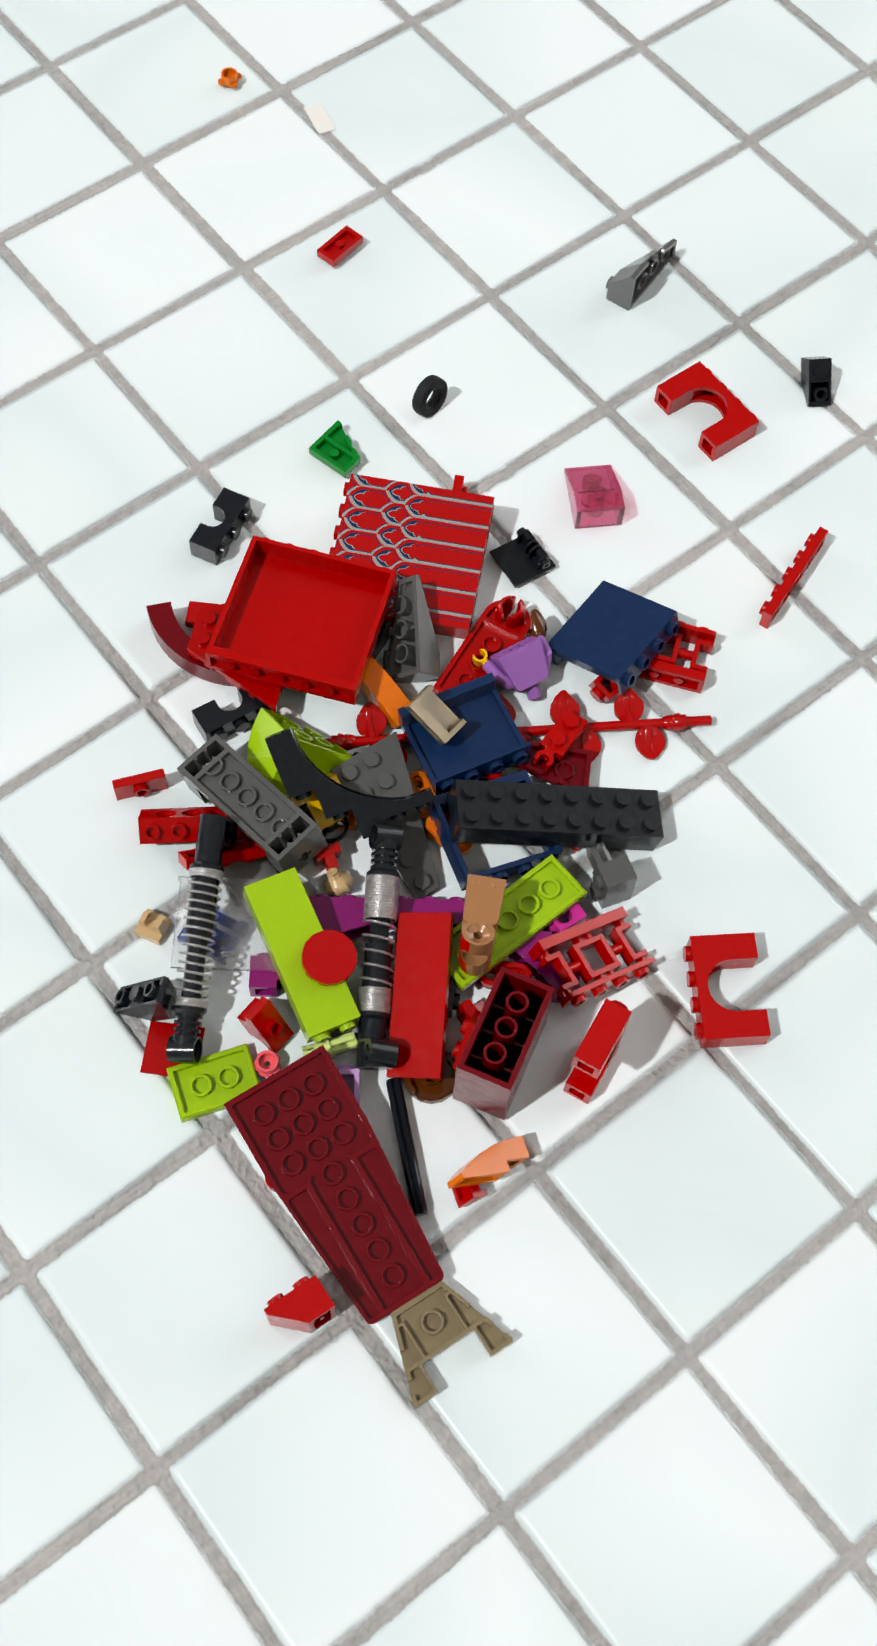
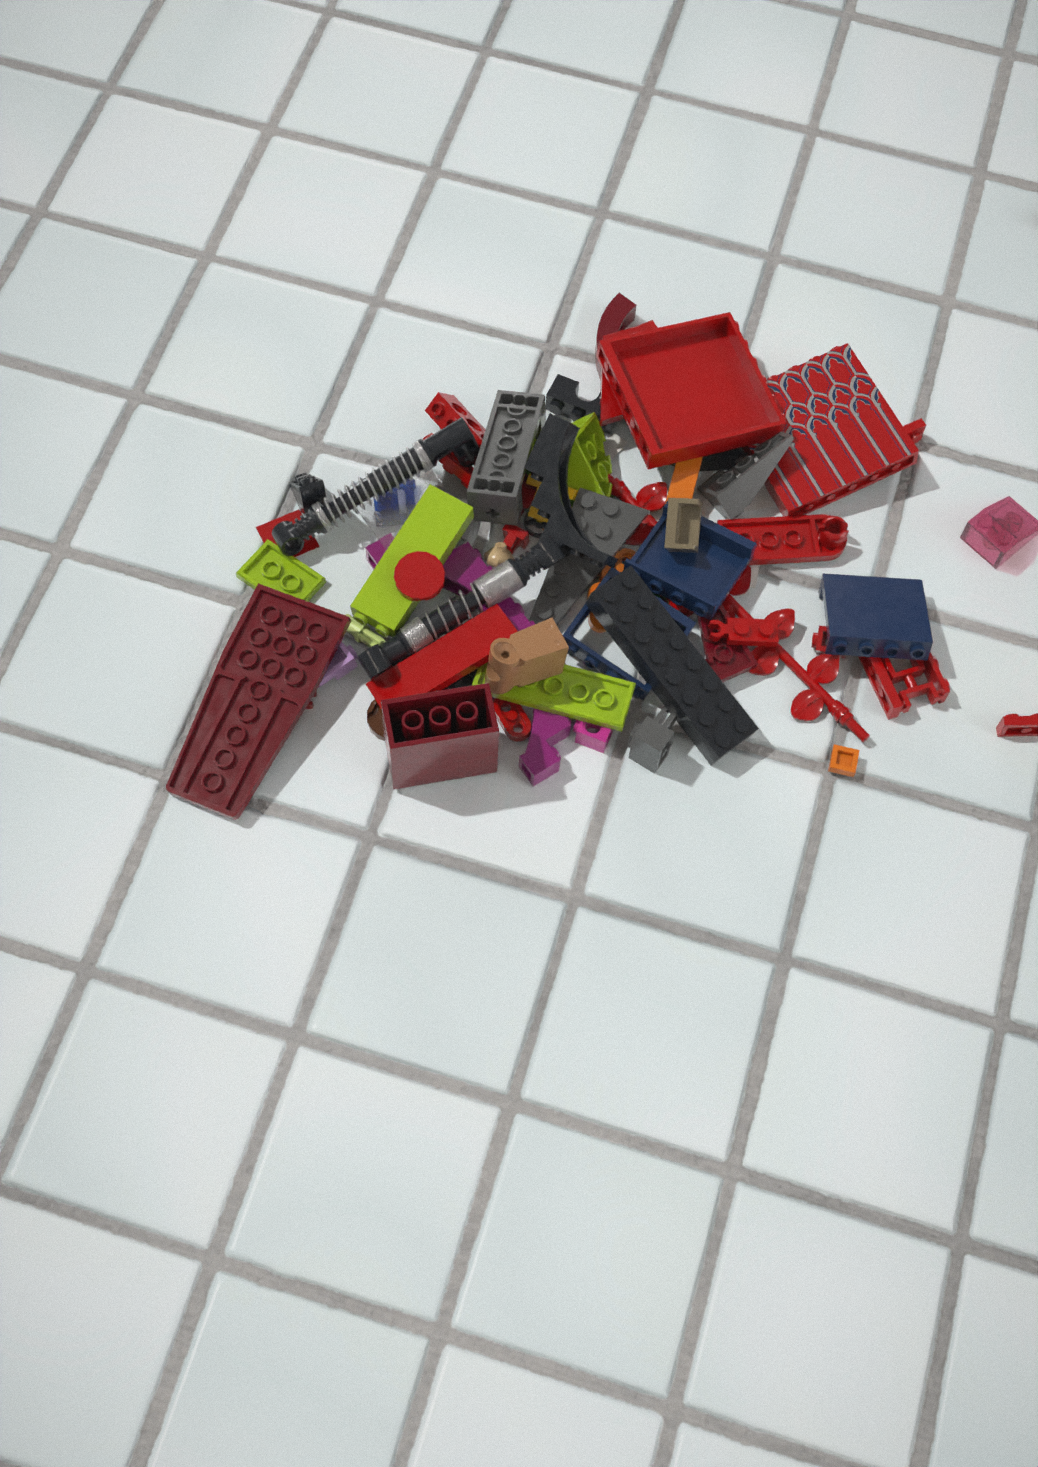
camera: 55 degrees right, 0 degrees up
red plate [112,769,168,801] -> none
tan tile [135,909,172,946] -> none
black arch [189,487,252,566] -> none
red brick [237,996,294,1053] -> none
coral plate [254,1050,281,1077] -> none
red slope [264,1275,337,1333] -> none
green wing [309,420,360,478] -> none
black axle [386,1078,428,1216] -> none
dark tan wing [391,1281,514,1409] -> none
black tyre [412,375,448,418] -> none
orange slope [447,1135,530,1189] -> none
red tile [452,1184,488,1208] -> none
medium lavender torso [472,608,553,700] -> none
black hinge [489,527,556,588] -> none
red fence [528,906,655,1008] -> none
red arch [563,998,632,1104] -> none
red arch [683,932,771,1048] -> none
none -> orange plate [828,744,860,777]

